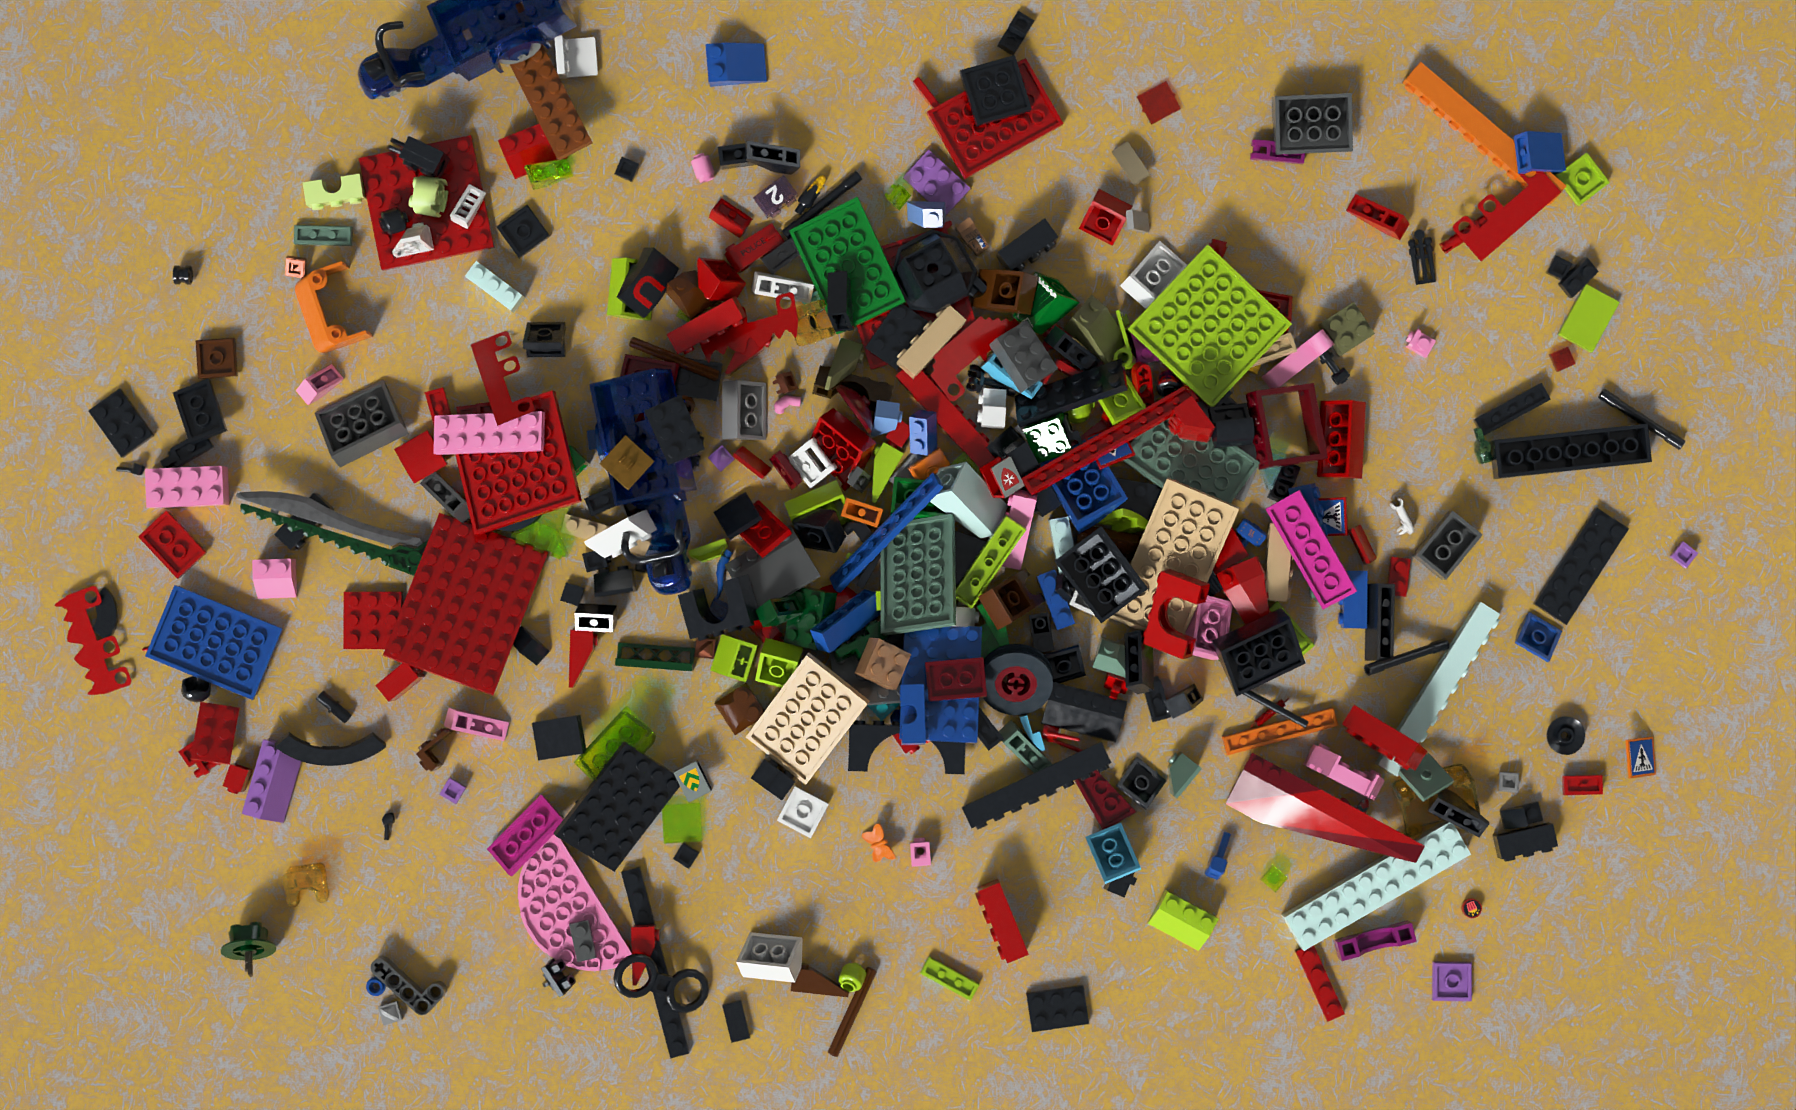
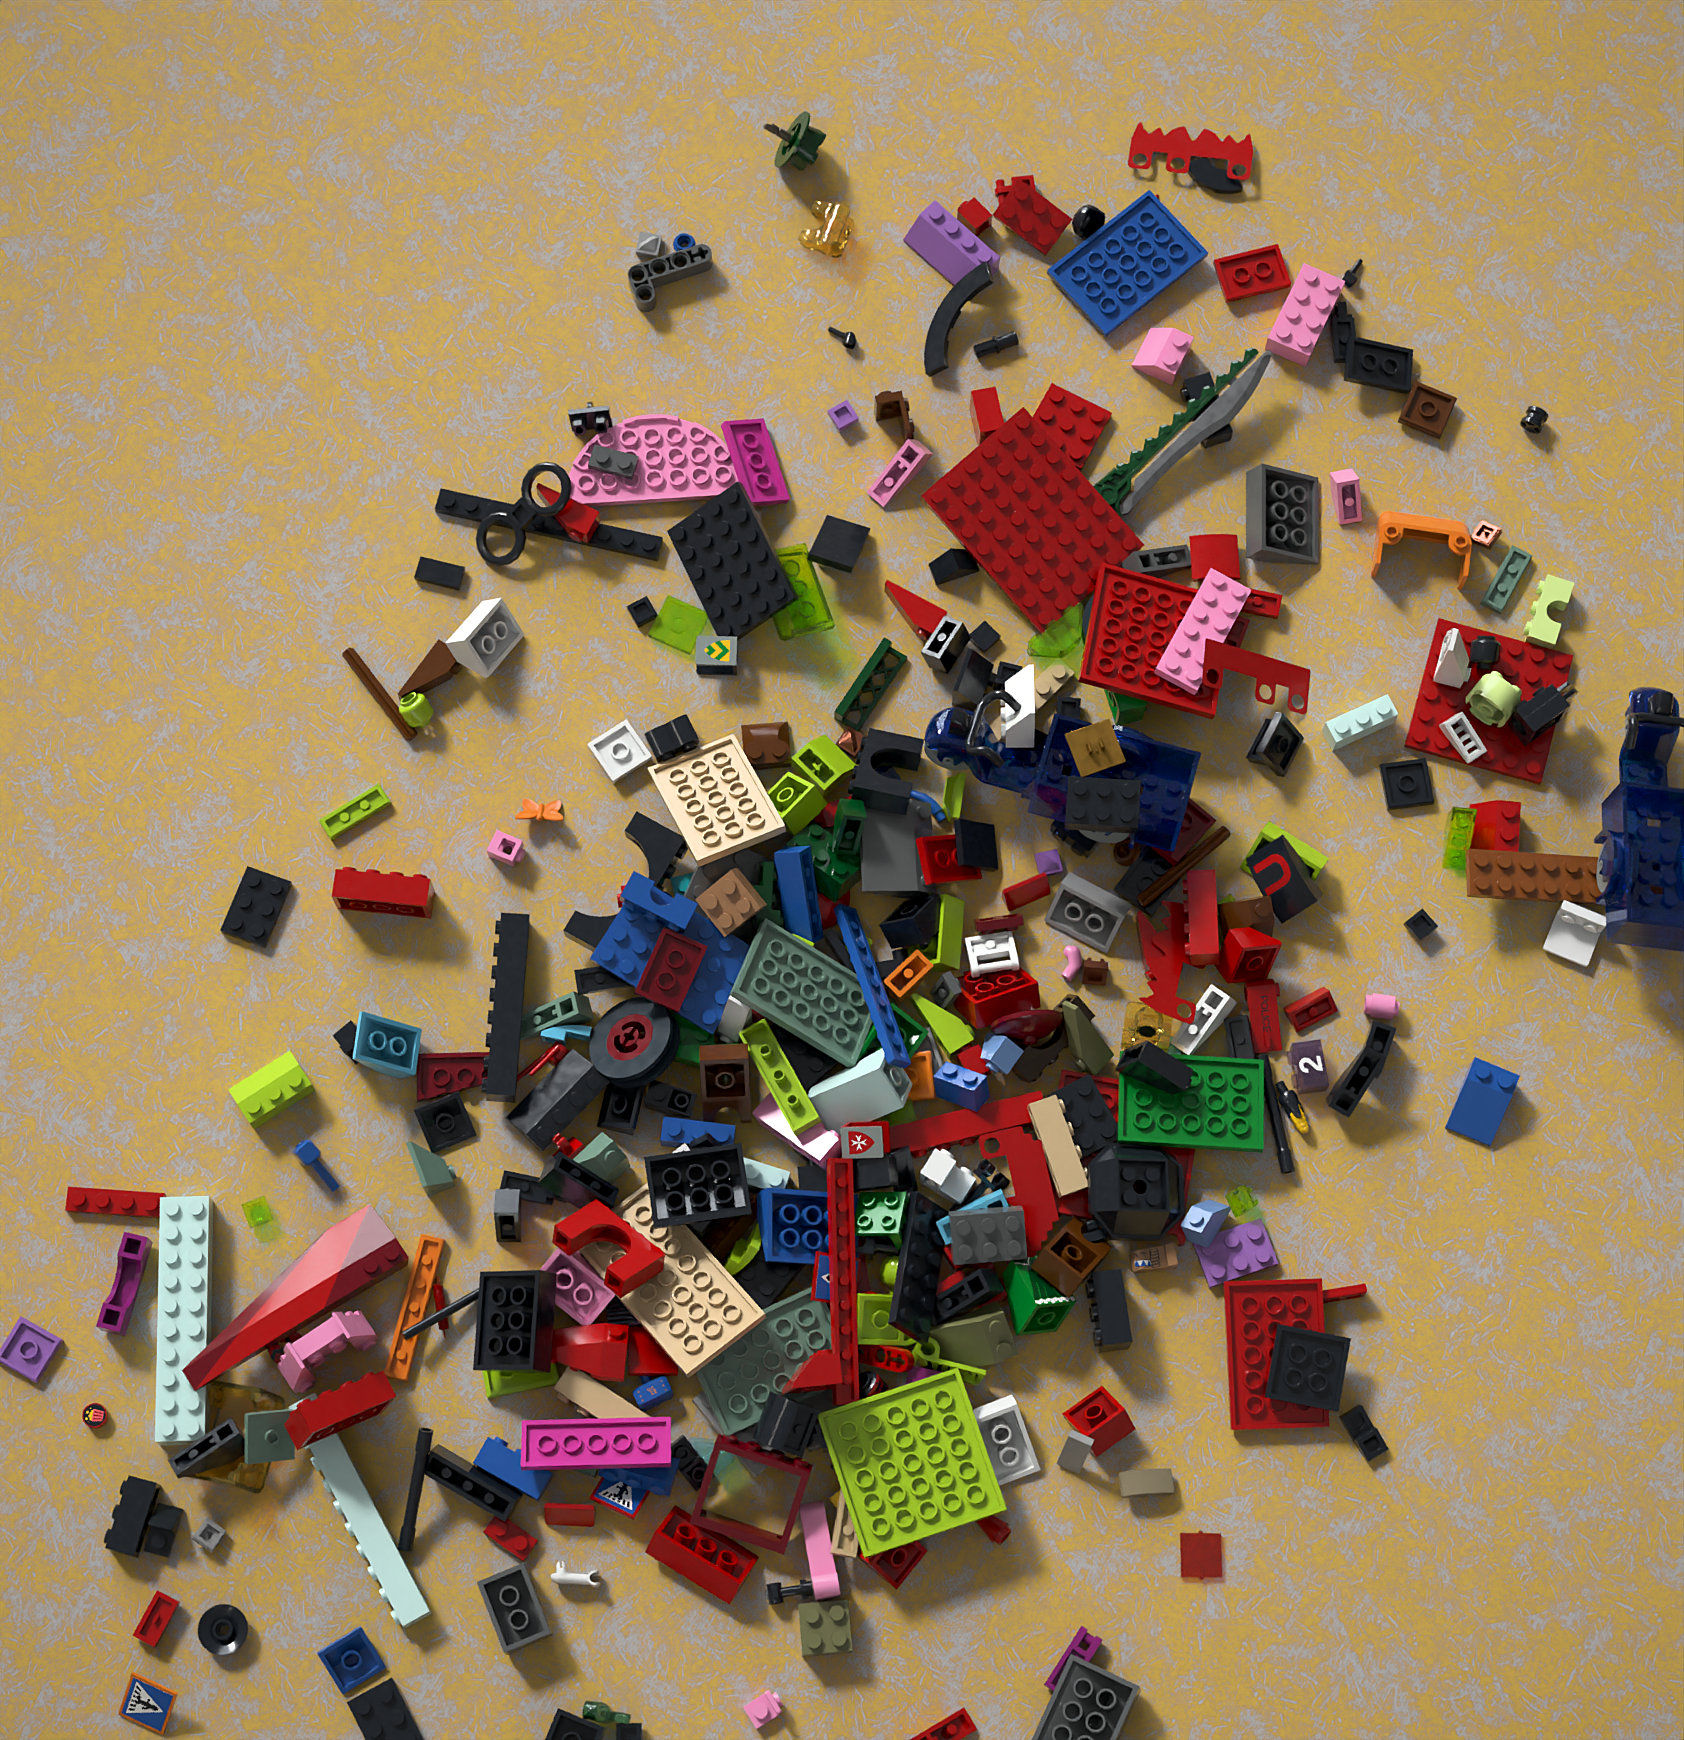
camera: 120 degrees right, 15 degrees down
black plate [89,389,154,458] -> none

